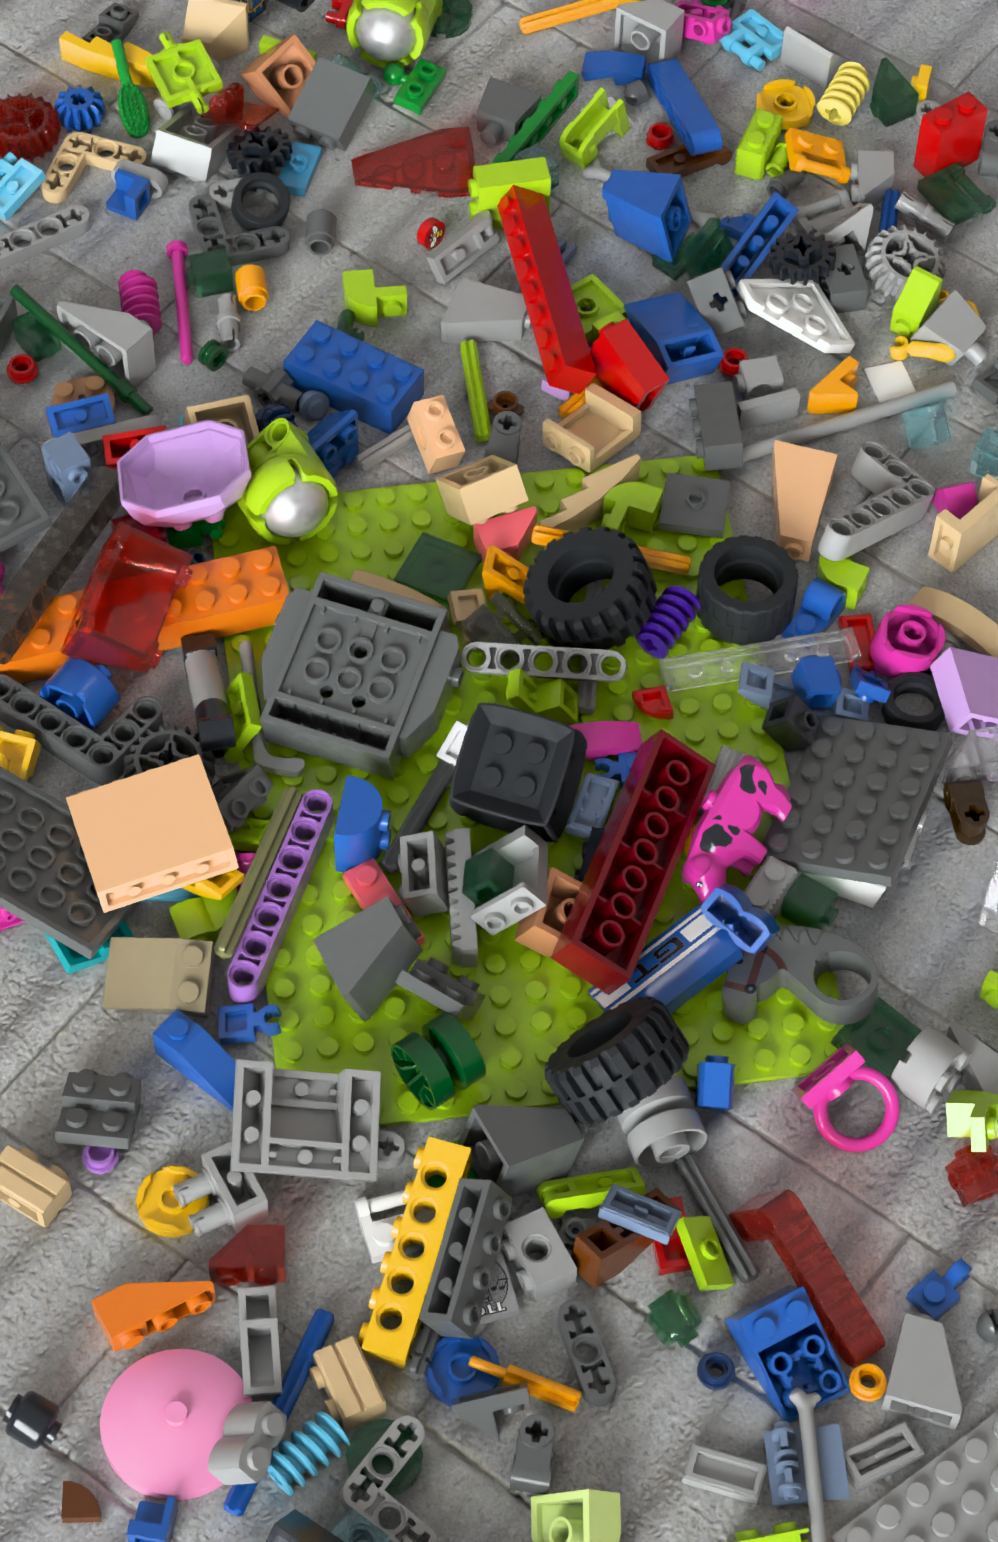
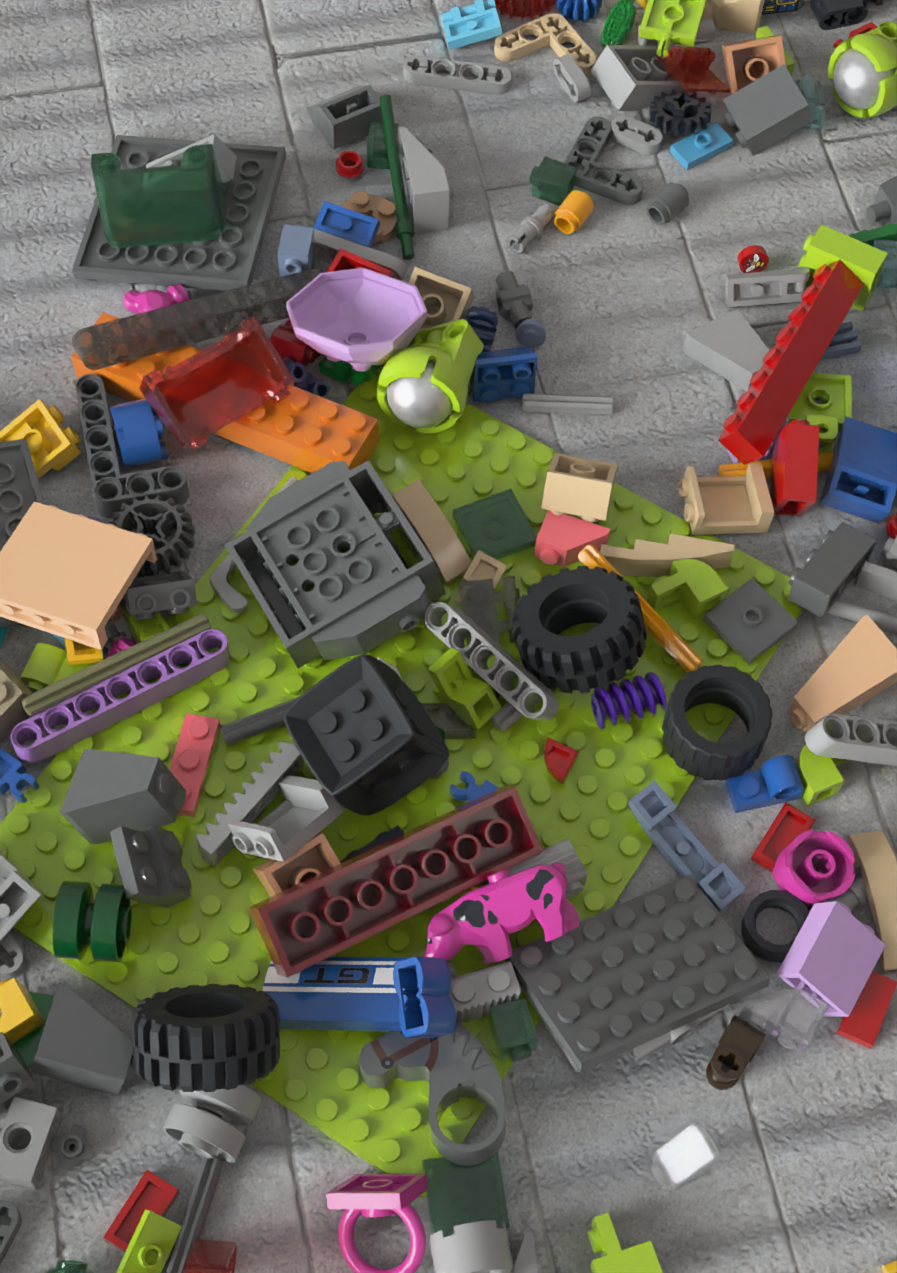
camera: 40 degrees right, 5 degrees up
blue panel [106,168,151,220] -> none
dark pink piece [118,270,162,335] -> none
dark pink bar [166,240,194,365] -> none
piece [181,633,236,759] -> none
dark green bush [198,339,229,371] -> none
lime plate [223,671,262,763] -> none
black tyre [231,172,290,231] -> none
blue brick [283,320,424,434] -> none
blue brick [334,776,391,872] -> none
clear green arm [336,309,365,341] -> none
lime brick [342,269,407,327] -> none
clear red wedge [351,126,475,198] -> none
green plate [383,58,447,115] -> none
light grey brick [398,831,449,917] -> none
light nougat brick [407,395,465,474] -> none
lime axle [460,339,491,443] -> none
clear green brick [462,847,515,907] -> none
light orange slope [482,545,529,605] -> none
dark grey piece [484,411,522,464] -> none
reddish brown plate [487,391,524,416] -> none
lime plate [537,1167,646,1219] -> none
sand blue plate [566,772,619,840] -> none
dark pink slope [569,721,642,760] -> none
reddish brown slope [571,1188,682,1289] -> none
sand blue tile [598,1184,682,1245] -> none
clear tile [658,627,861,692] -> none
brick [695,1055,735,1110] -> none
pearl dark grey brick [762,694,820,752] -> none
blue brick [791,655,842,709] -> none
blue plate [849,664,891,704] -> none

